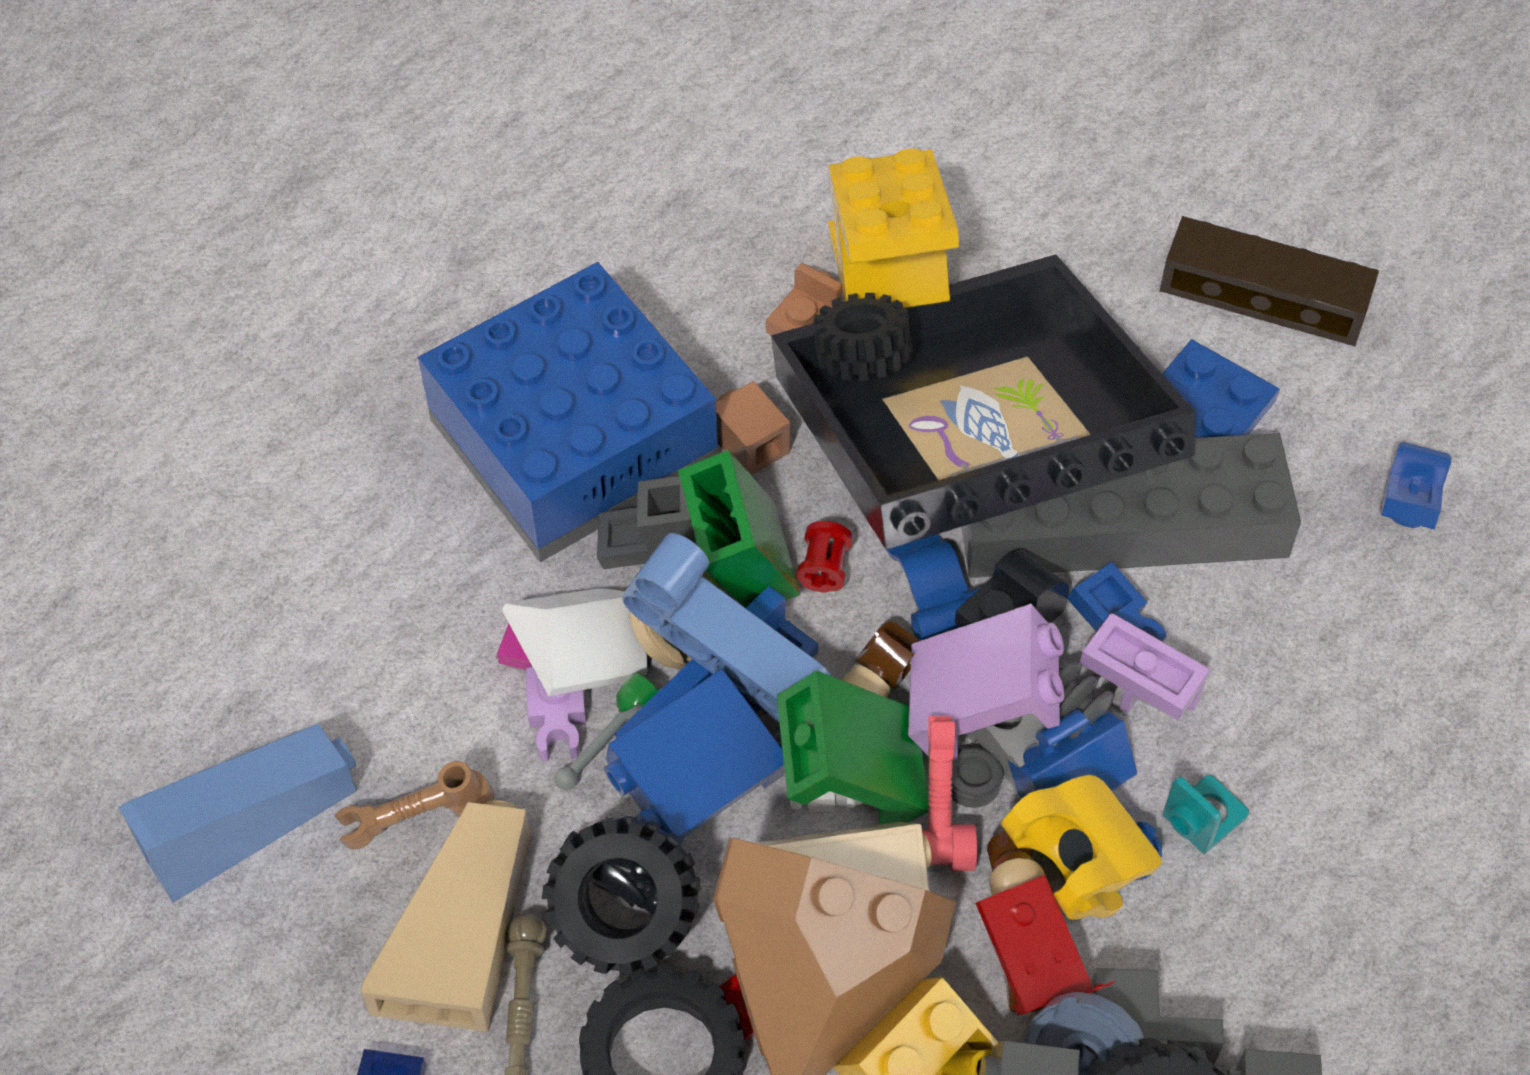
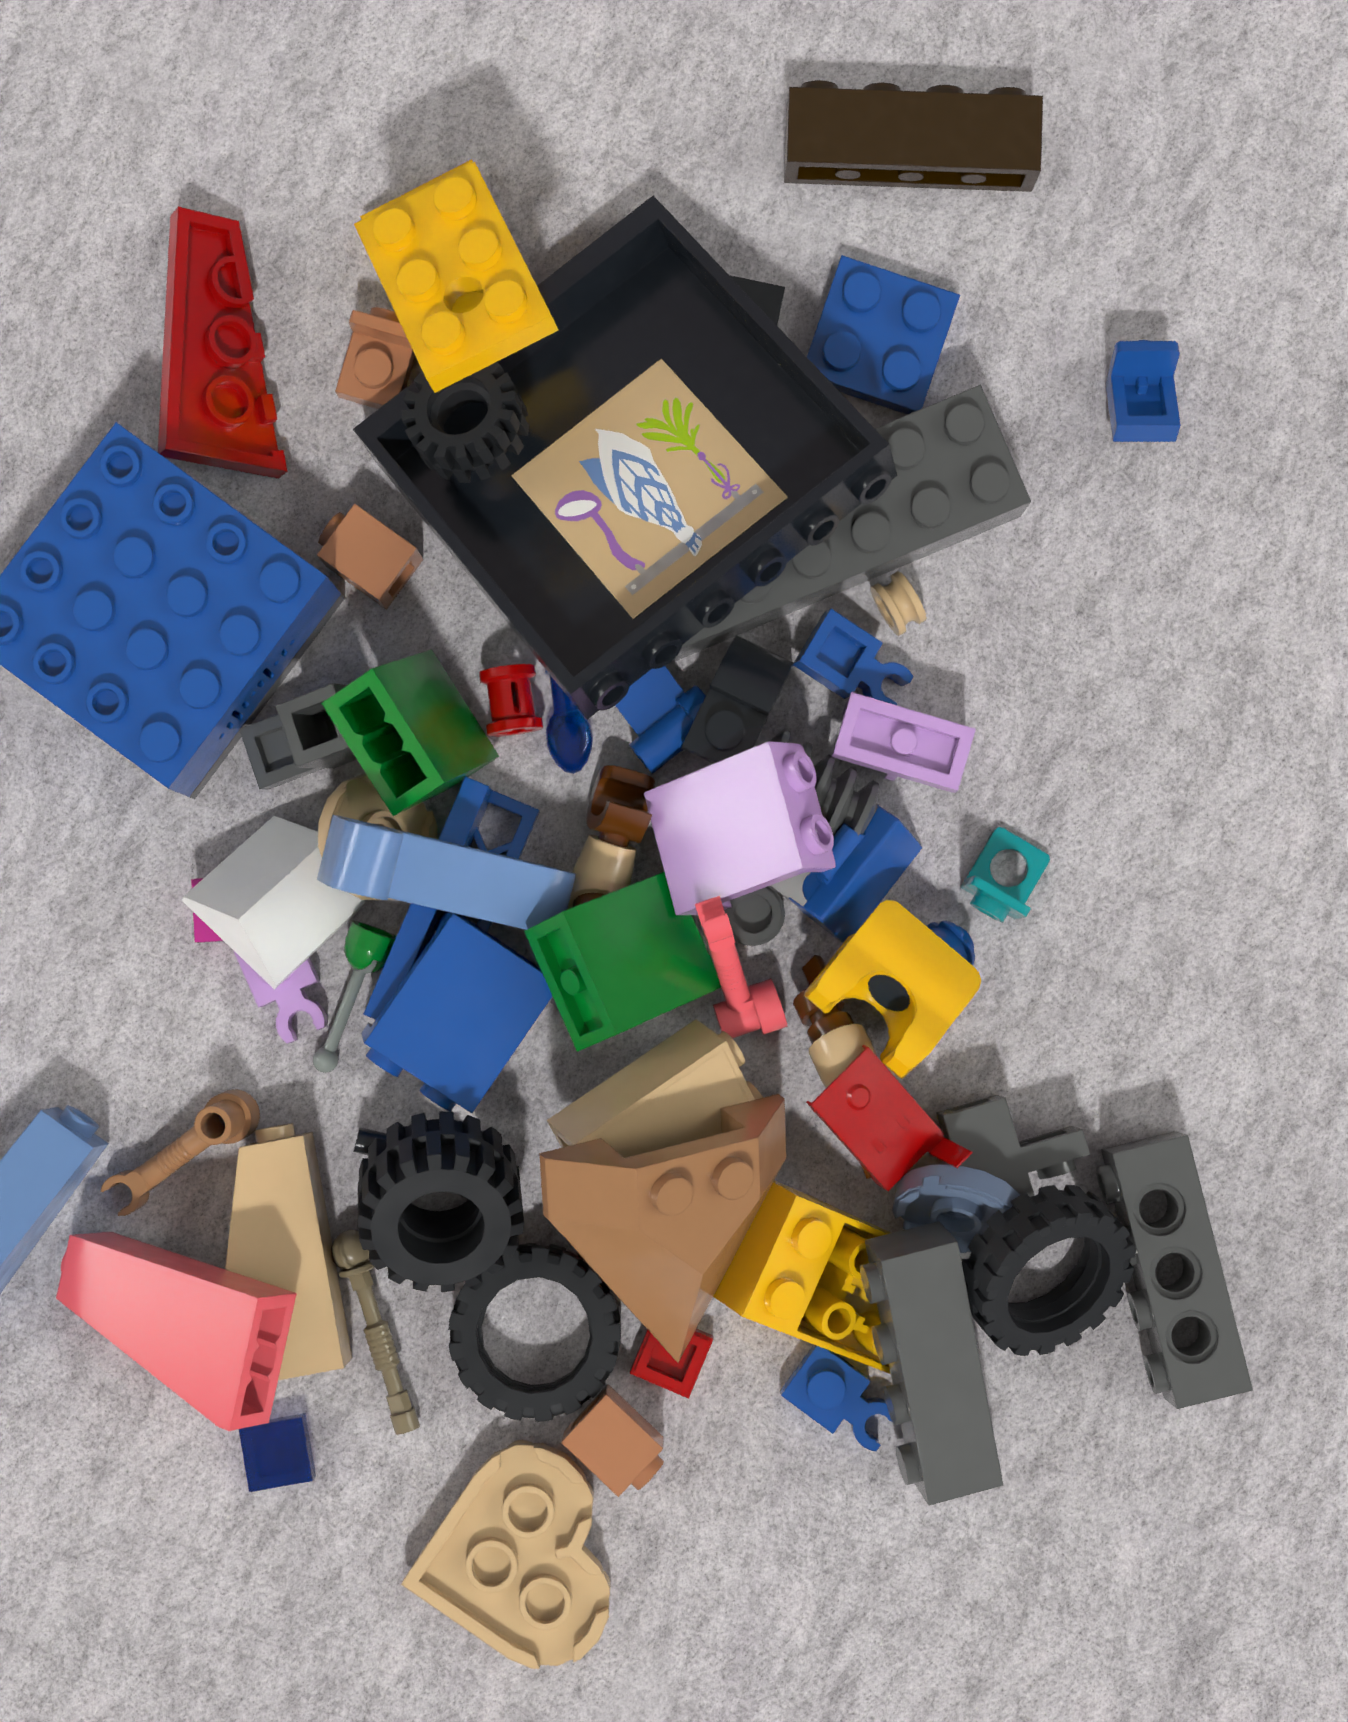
camera: 20 degrees left, 30 degrees up
none -> coral slope [56,1232,297,1431]
none -> red wing [158,206,288,479]
none -> clear blue piece [545,669,593,774]
none -> tan bush [870,571,927,636]

